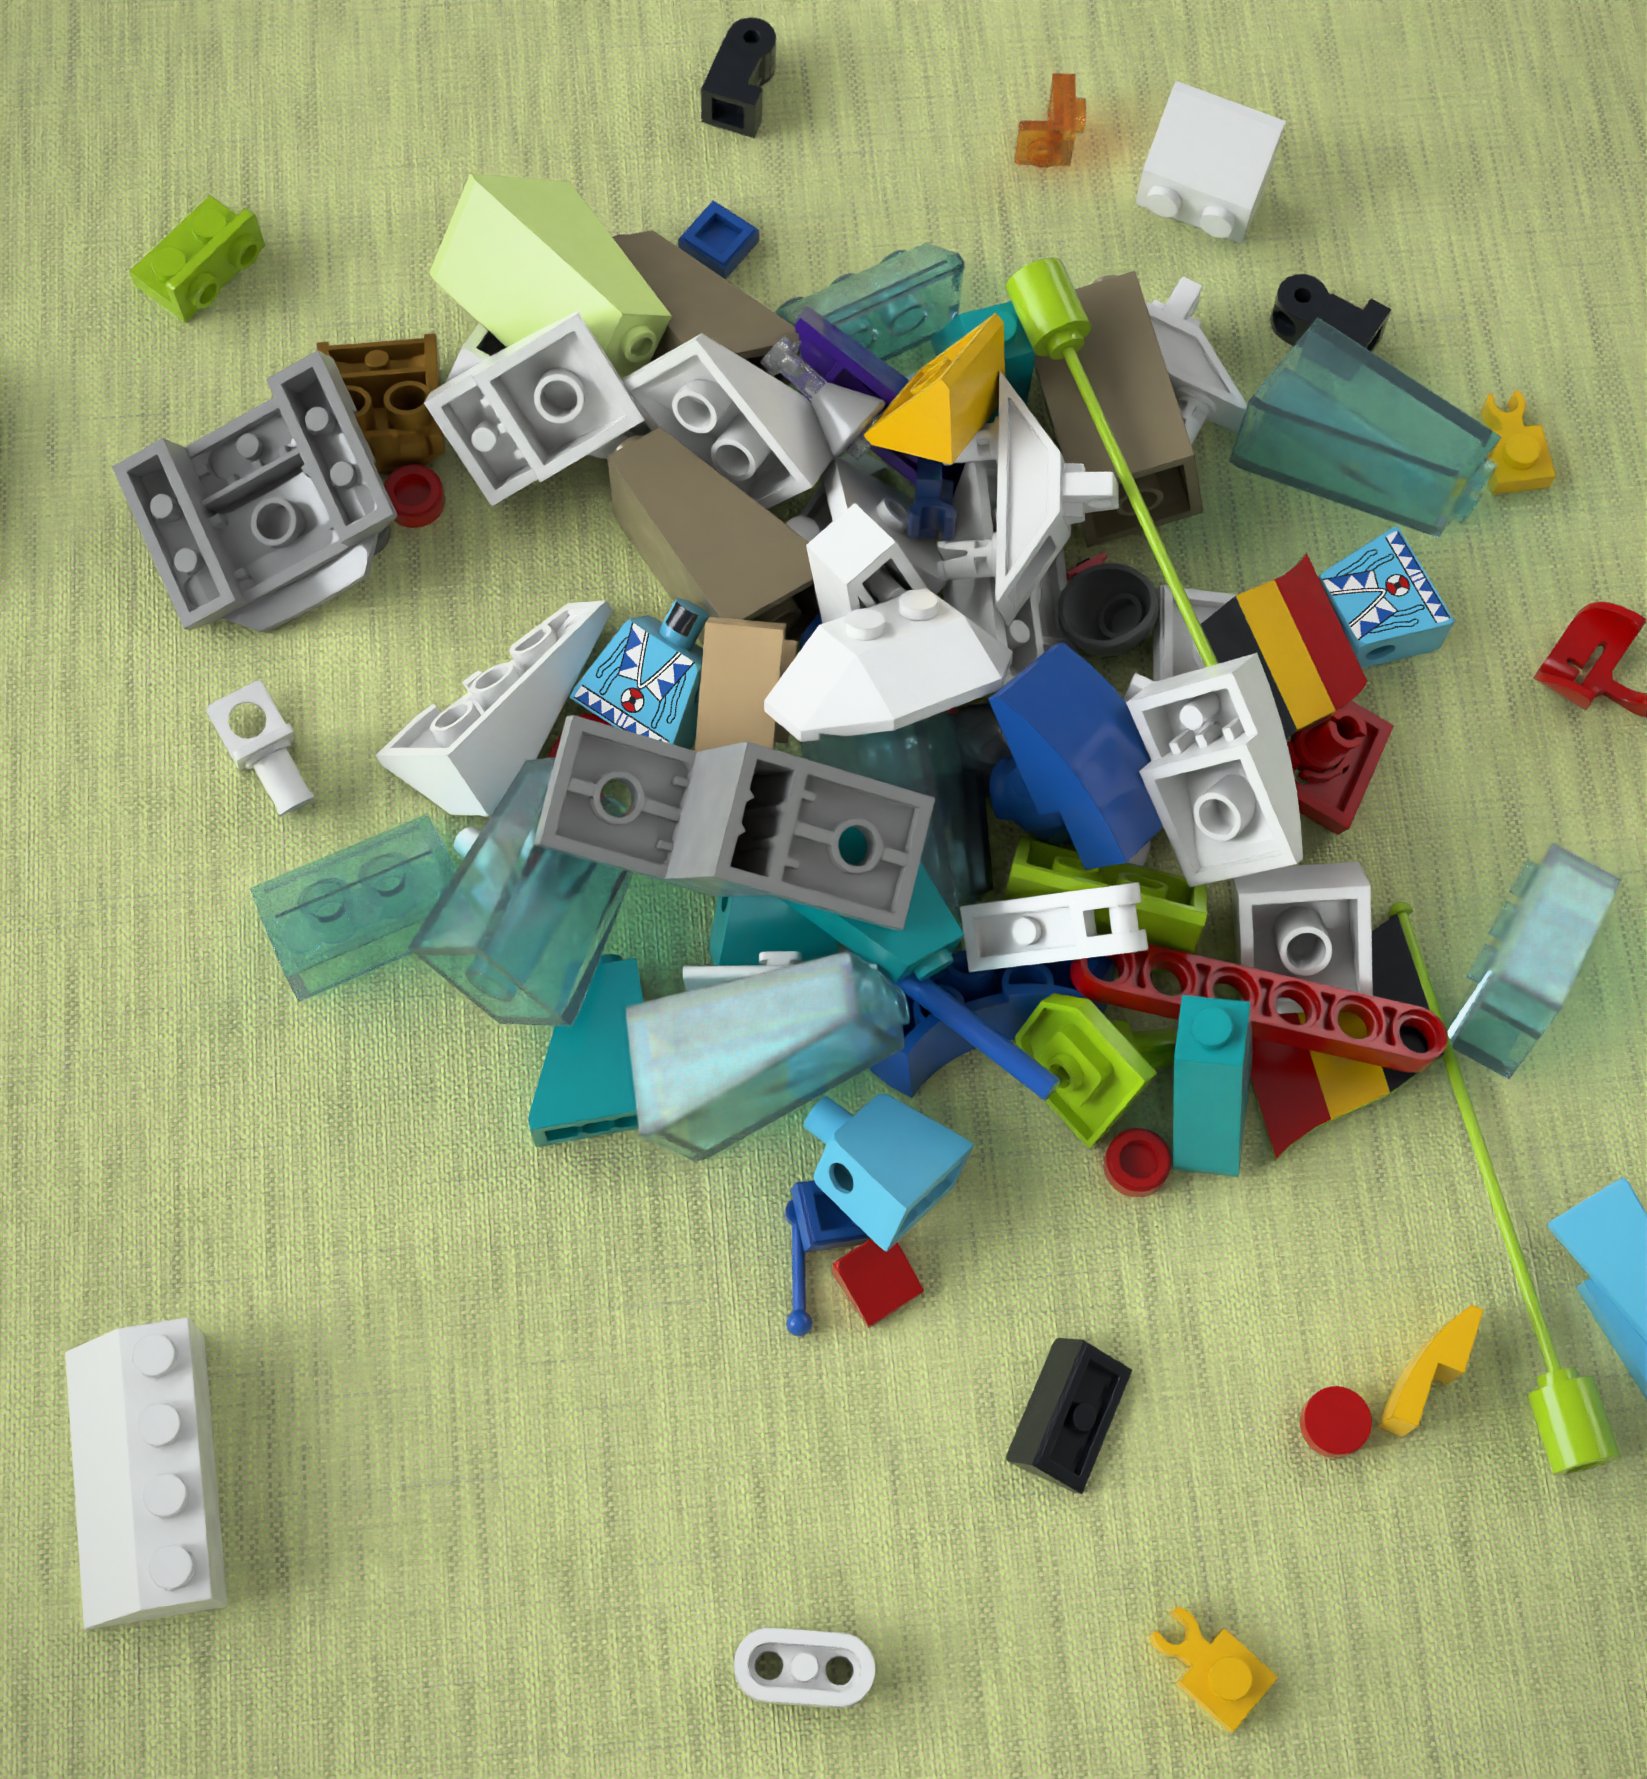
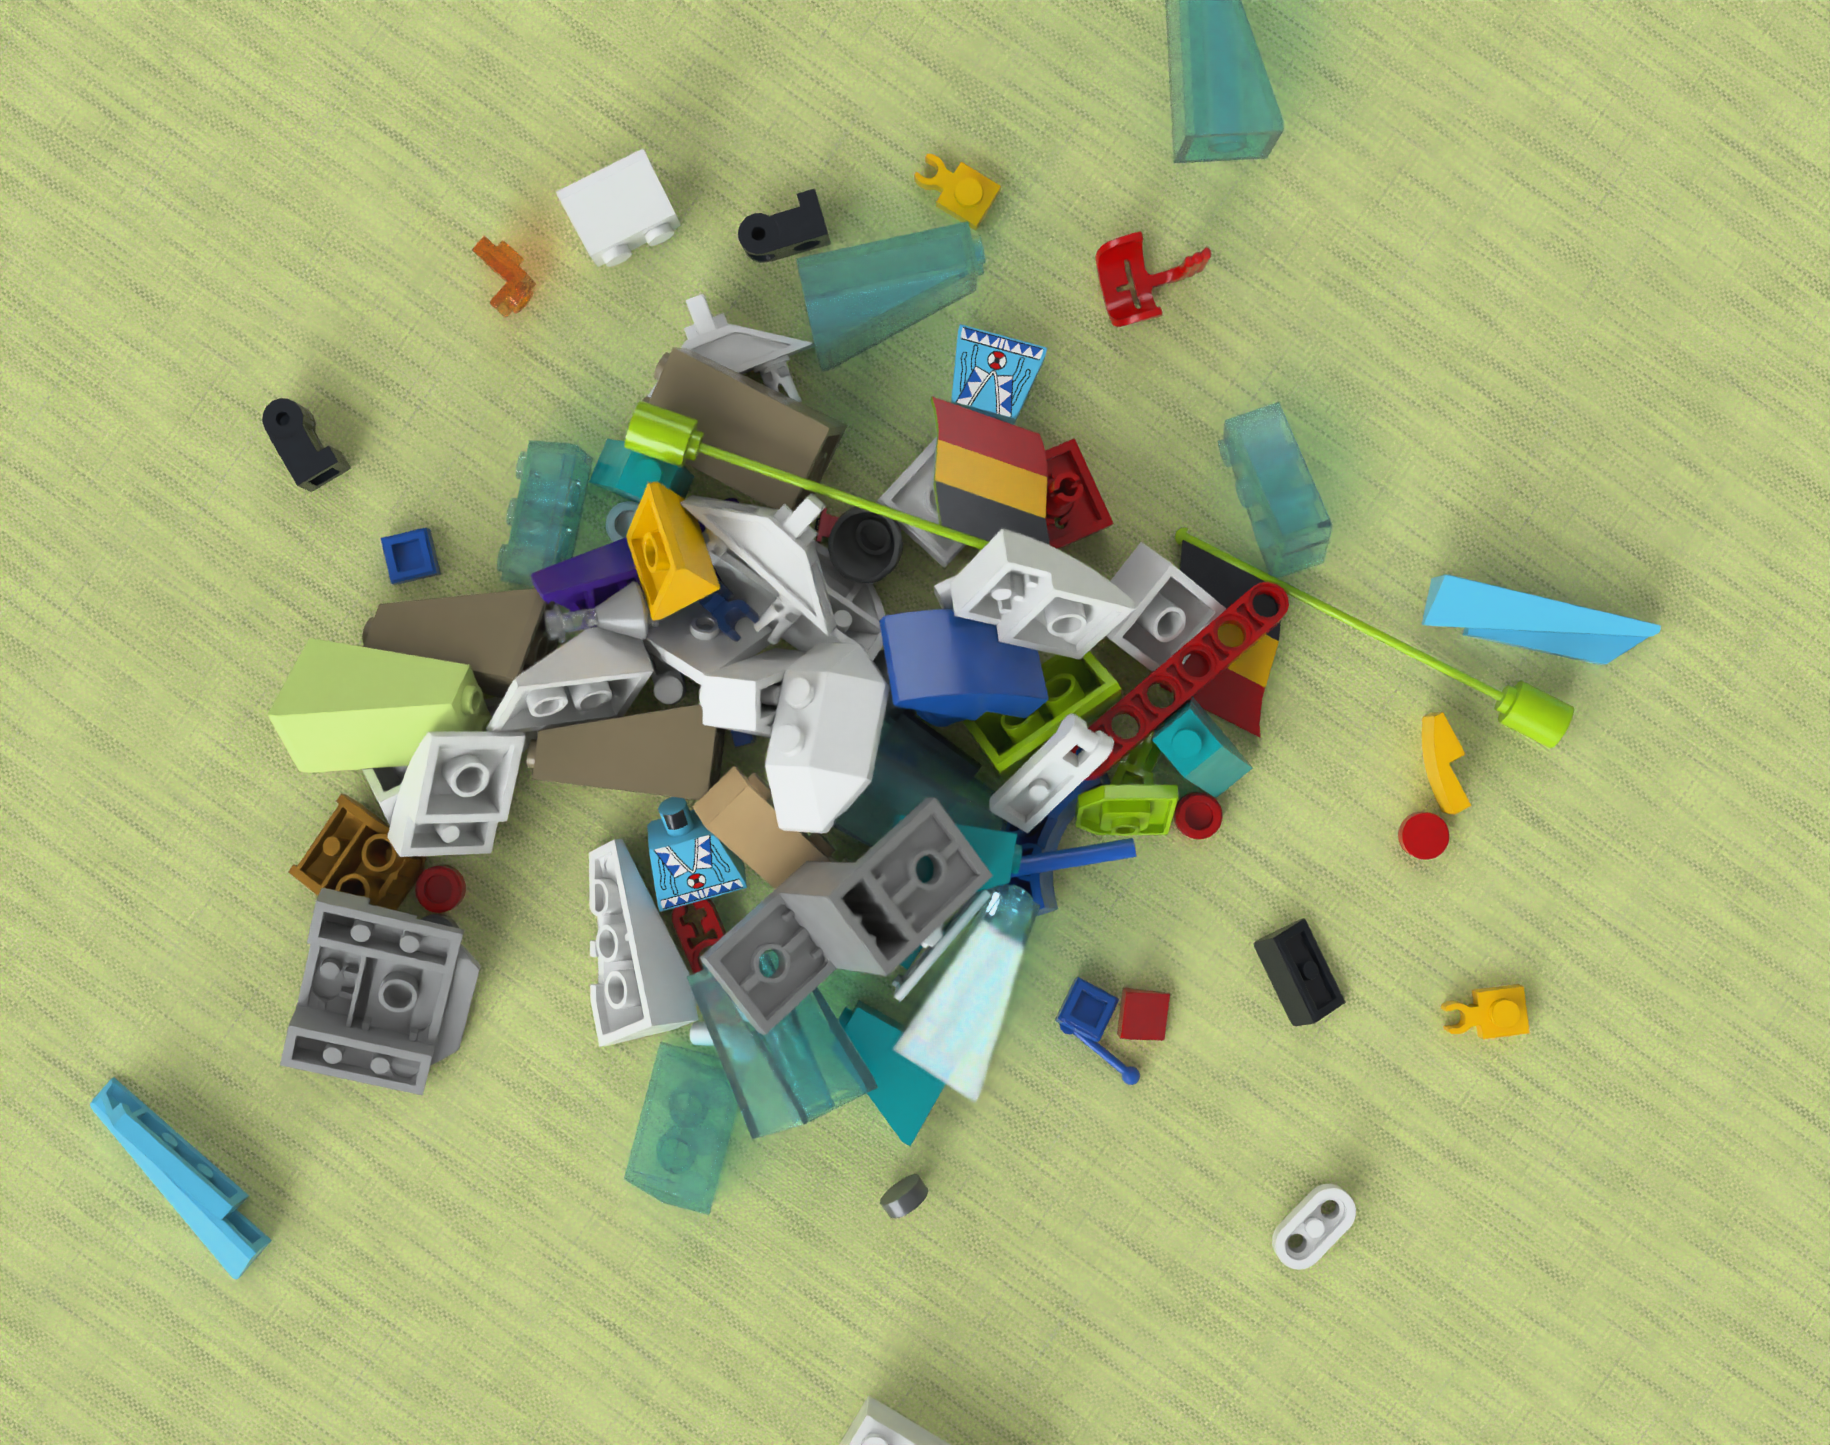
camera: 50 degrees left, 20 degrees up
lime bracket [129,195,265,323] -> none
white bracket [206,681,315,817] -> none
medium azure torso [803,1094,974,1252] -> none
none -> dark grey tile [880,1174,928,1218]

